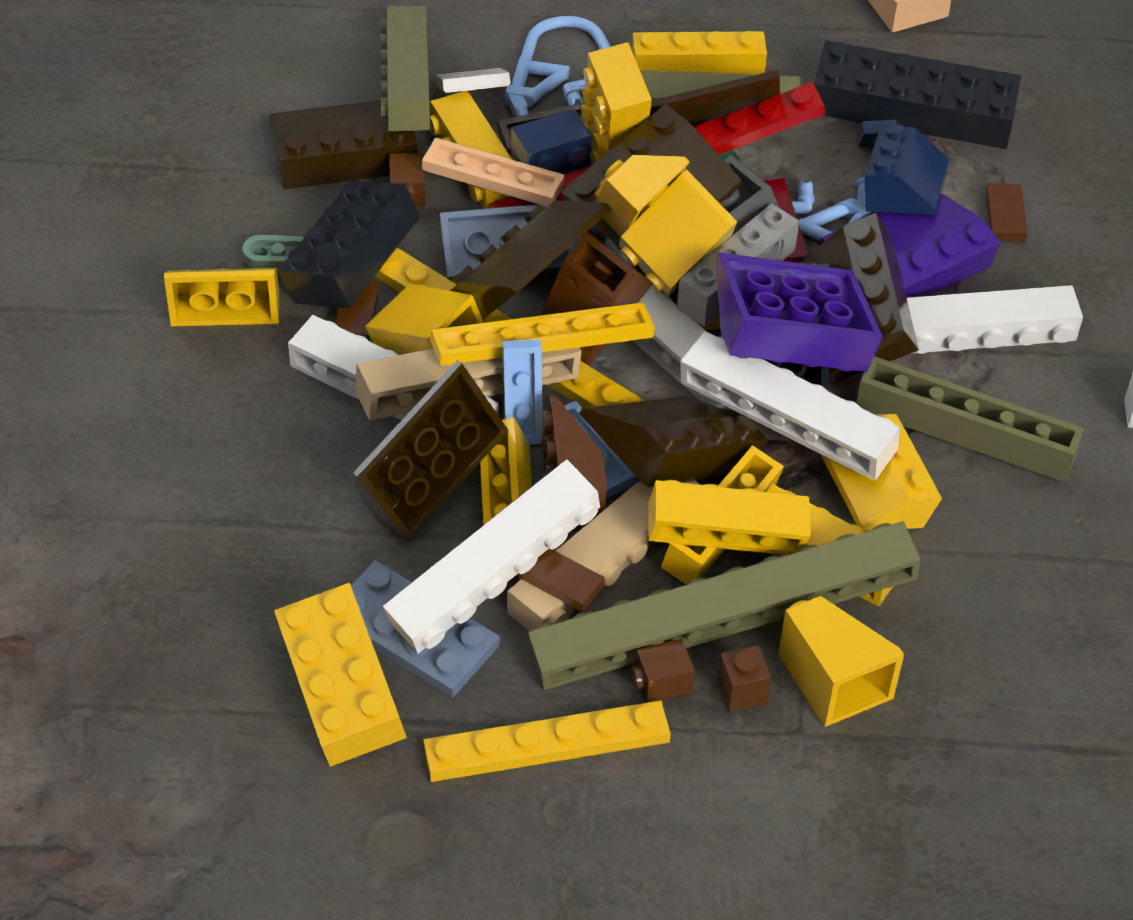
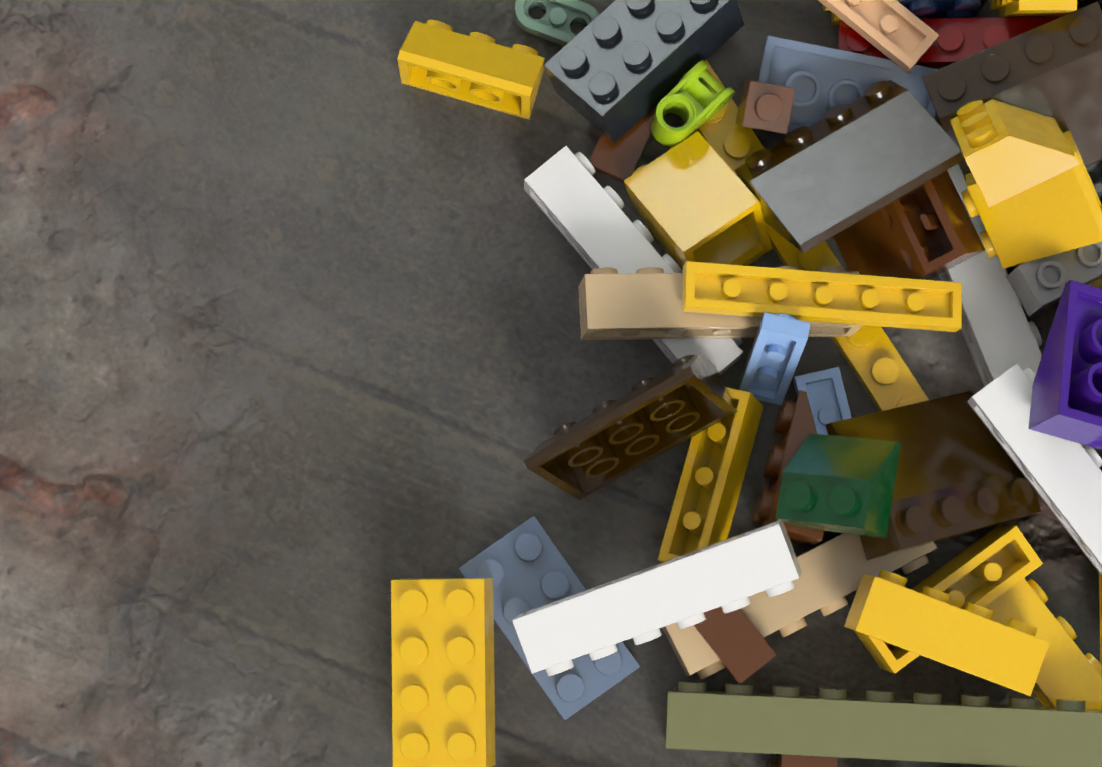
camera: 15 degrees right, 30 degrees up
none -> lime piece [651,60,735,147]
none -> reddish brown brick [736,80,795,134]
none -> dark green slope [775,433,901,538]

